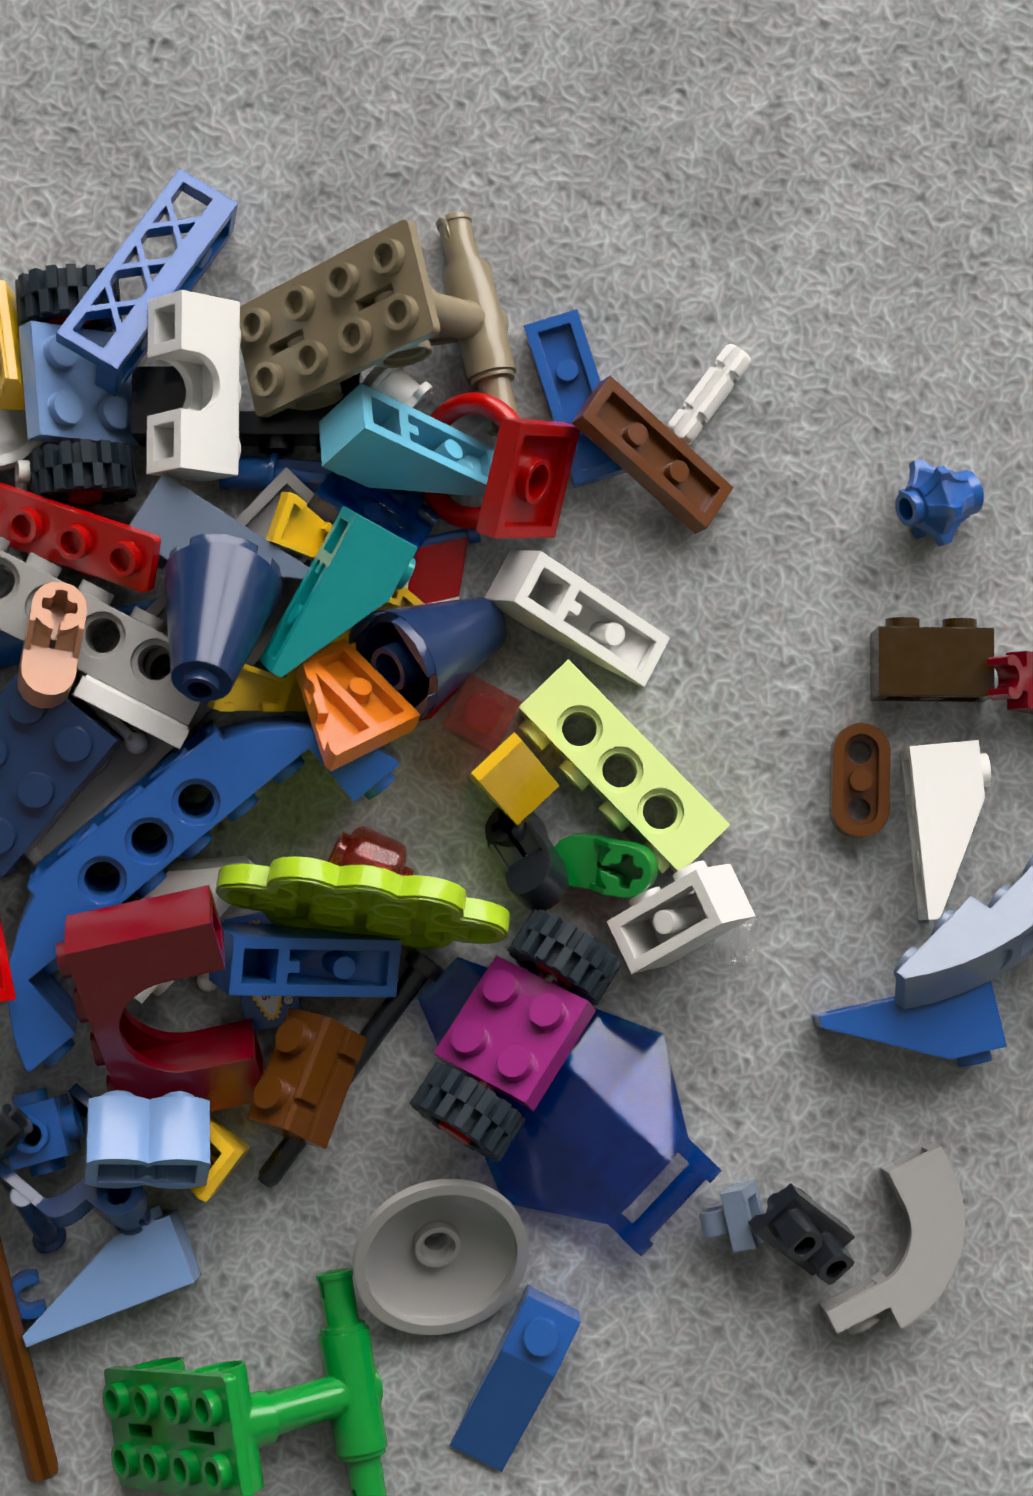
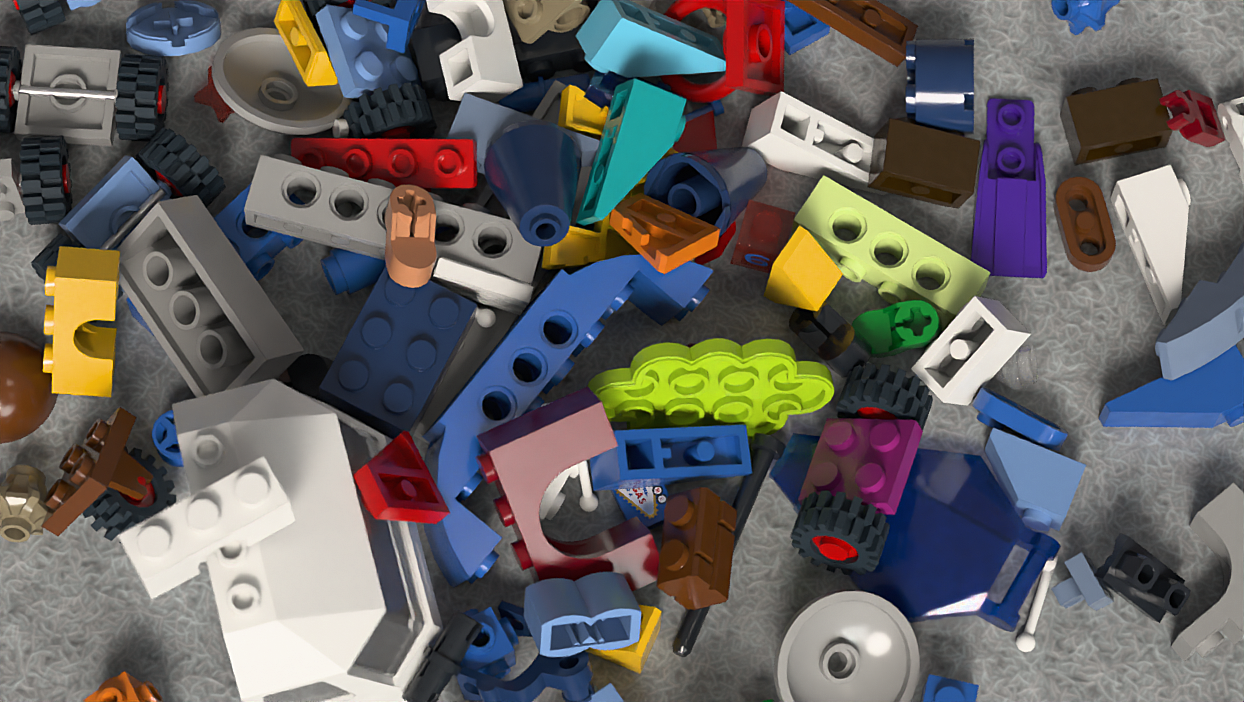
camera: 15 degrees left, 15 degrees down
none -> dark brown brick [867,118,980,209]
none -> dark blue brick [906,38,974,134]
none -> dark purple piece [970,98,1047,278]
none -> blue plate [972,387,1069,451]
none -> medium blue slope [984,428,1086,531]
none -> white hinge [1016,553,1058,652]

